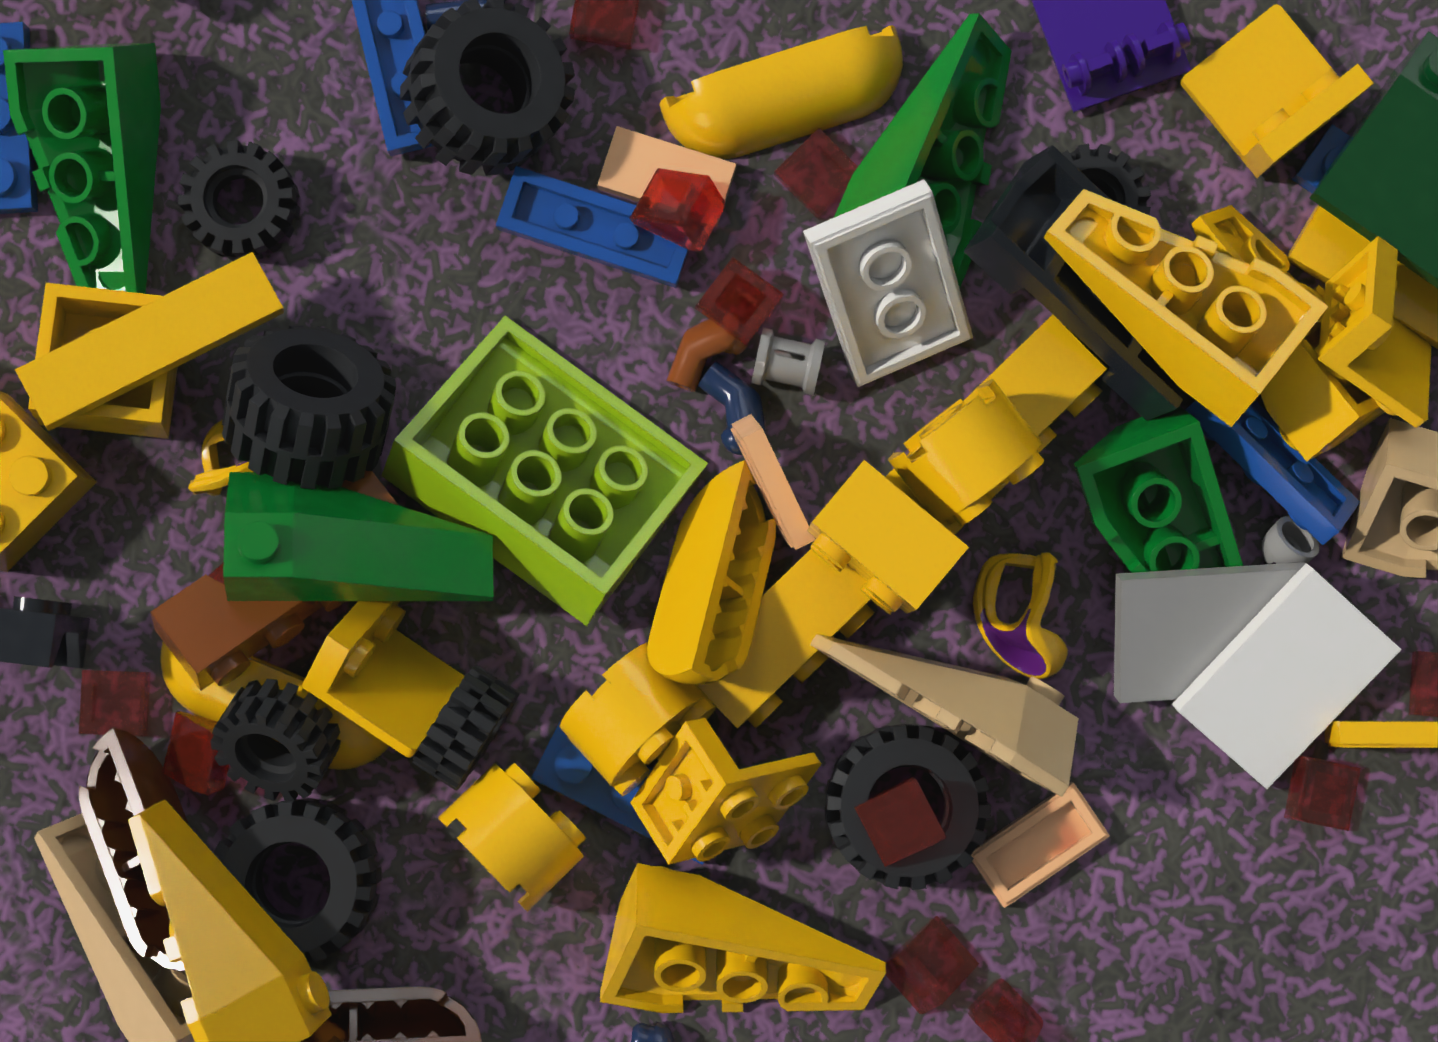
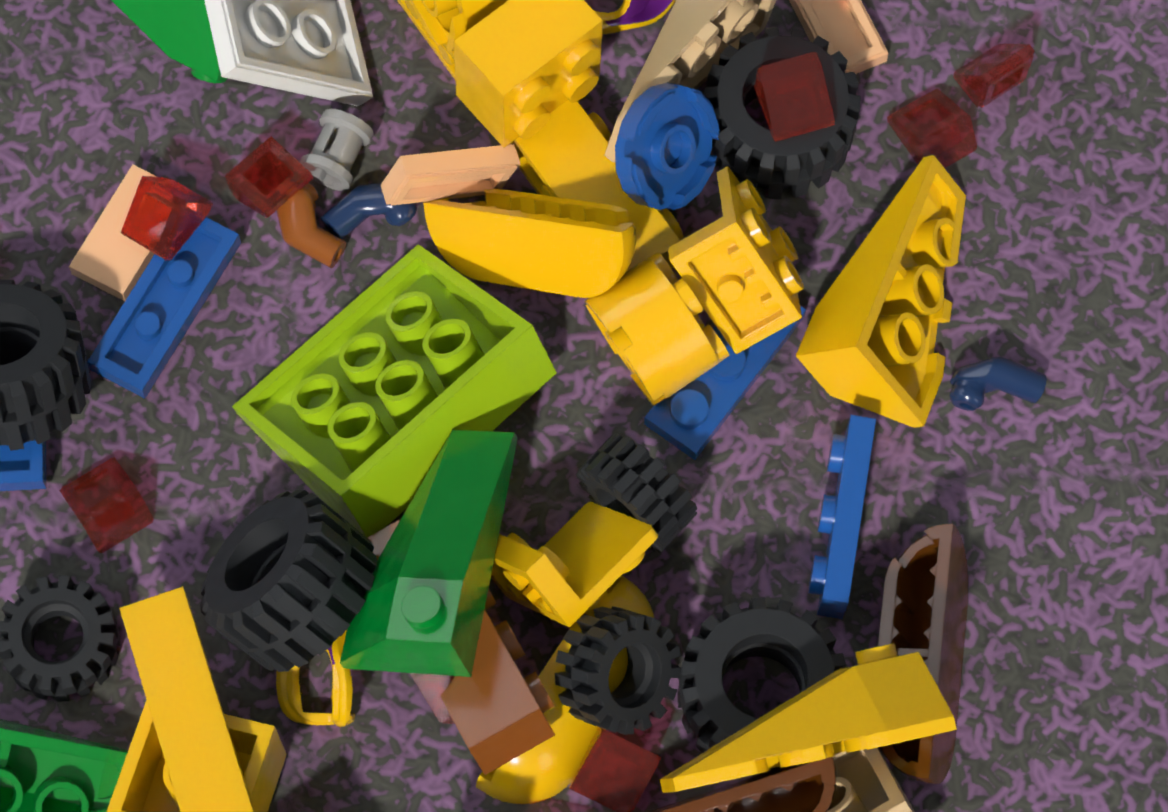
camera: 85 degrees left, 15 degrees down
yellow brick [438,763,587,912] -> none
yellow brick [659,25,903,159] -> none
clear red tile [774,128,858,219] -> none
none -> clear red slope [59,457,153,553]
none -> blue tile [615,82,719,210]
none -> blue plate [808,415,876,619]

